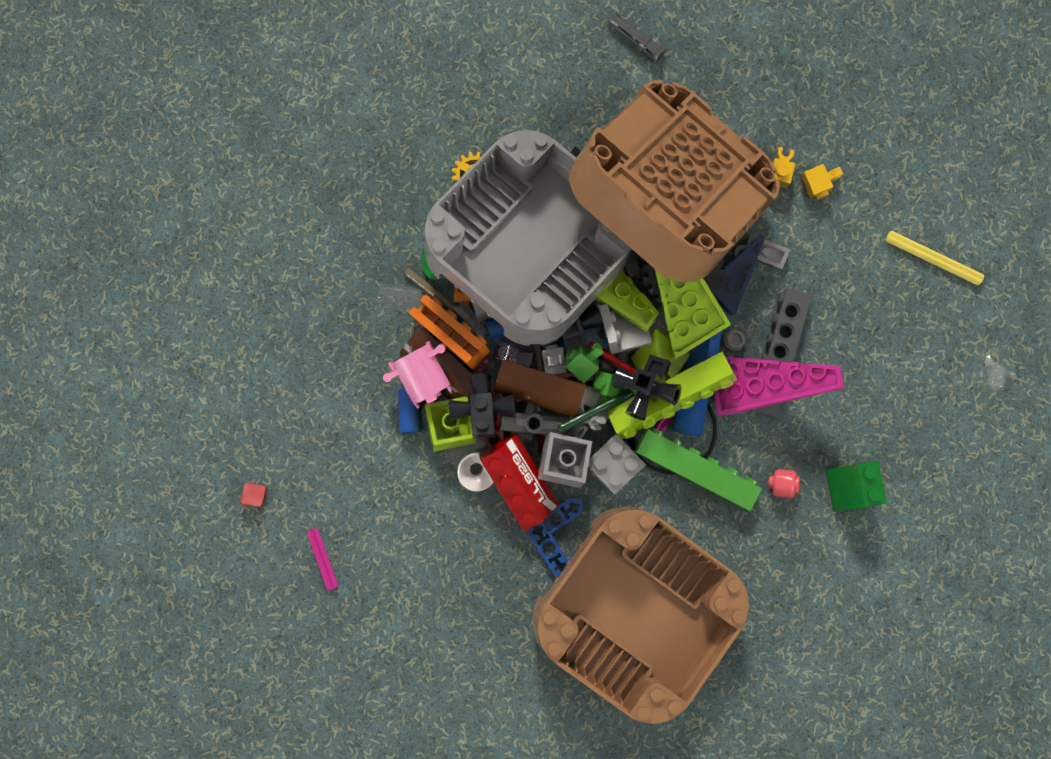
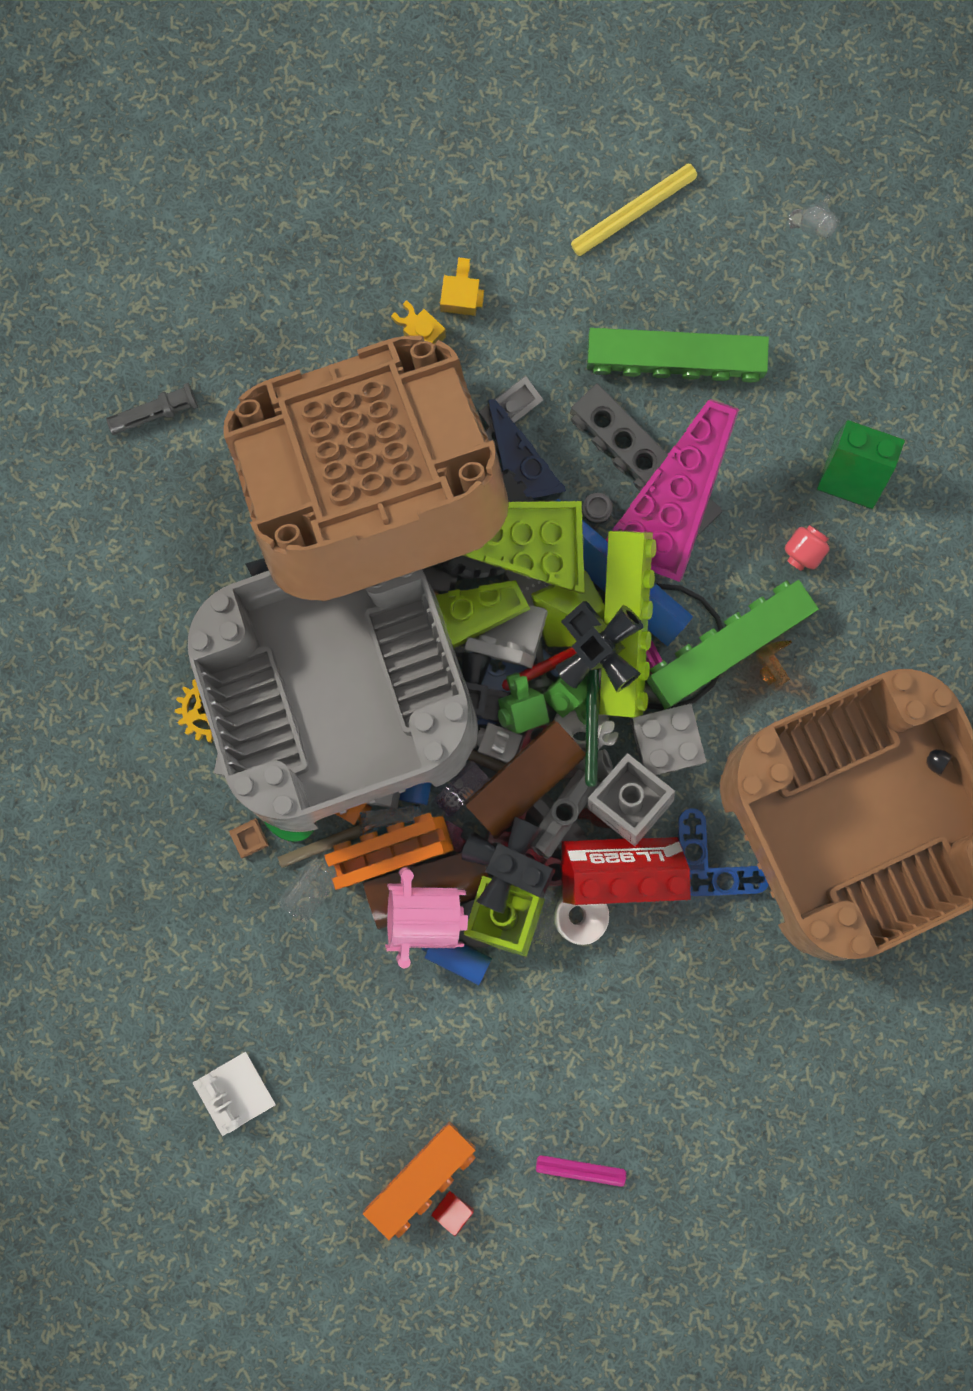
camera: 60 degrees left, 0 degrees up
none -> white hinge [193,1052,276,1136]
none -> medium nougat tile [229,818,270,859]
none -> orange brick [363,1121,476,1240]
none -> bright green brick [587,328,769,383]
none -> clear orange plate [756,640,792,688]
none -> black hinge [926,749,953,776]

